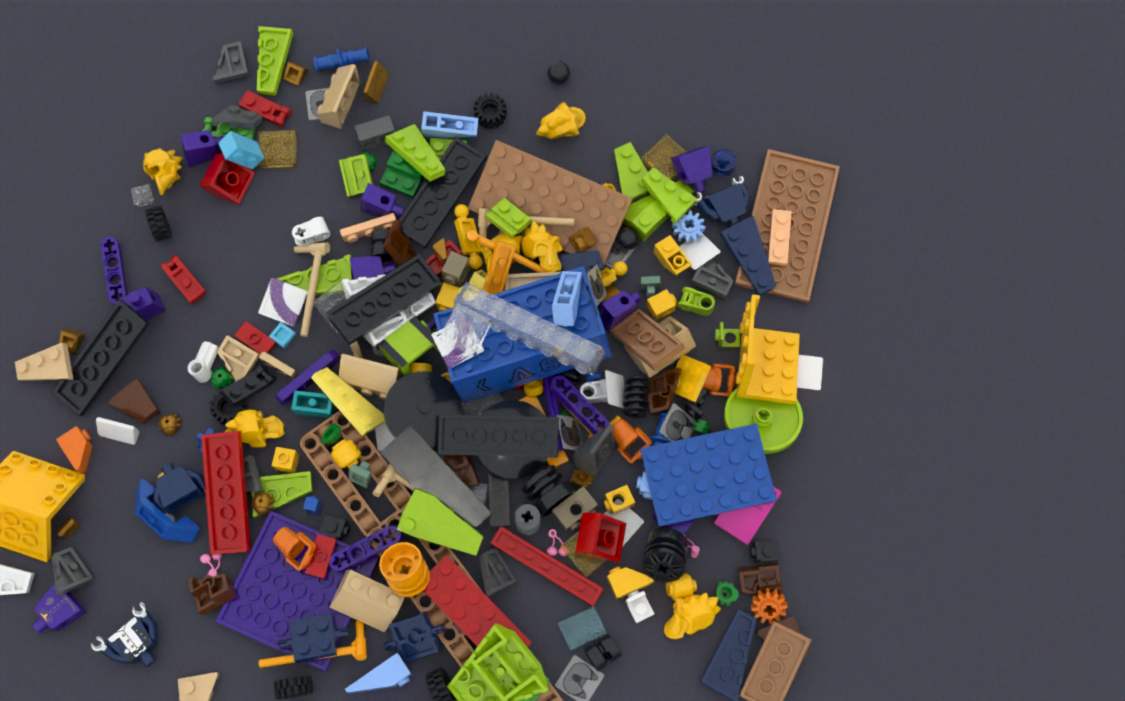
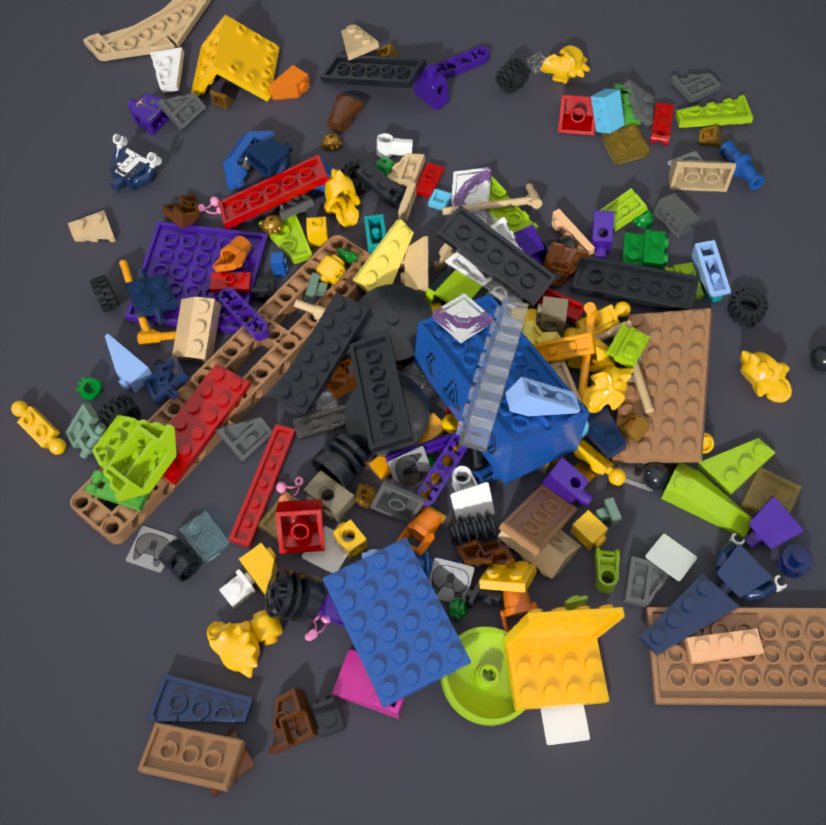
camera: 80 degrees right, 10 degrees down
white slope [96,417,140,445] -> none
red plate [160,255,206,305] -> none
dark purple torso [180,130,224,168] -> none
dark purple beam [276,350,341,405] -> none
white piece [292,217,331,246] -> none
pearl gold slope [363,61,389,104] -> none
light orange wheel [379,542,430,597] -> none
lime wing [385,124,445,181] -> none
lime wedge [397,488,484,556] -> none
pearl gold slope [433,238,447,265] -> none
clear plate [439,303,493,356] -> none
dark grey piece [515,504,541,535] -> none
sticker [587,264,607,306] -> none
lime wing [641,167,697,225] -> none
yellow slope [653,235,692,275] -> none
light blue gear [672,210,705,244] -> none
green animal [716,581,739,606] -> none
orange gear [751,588,788,625] -> none

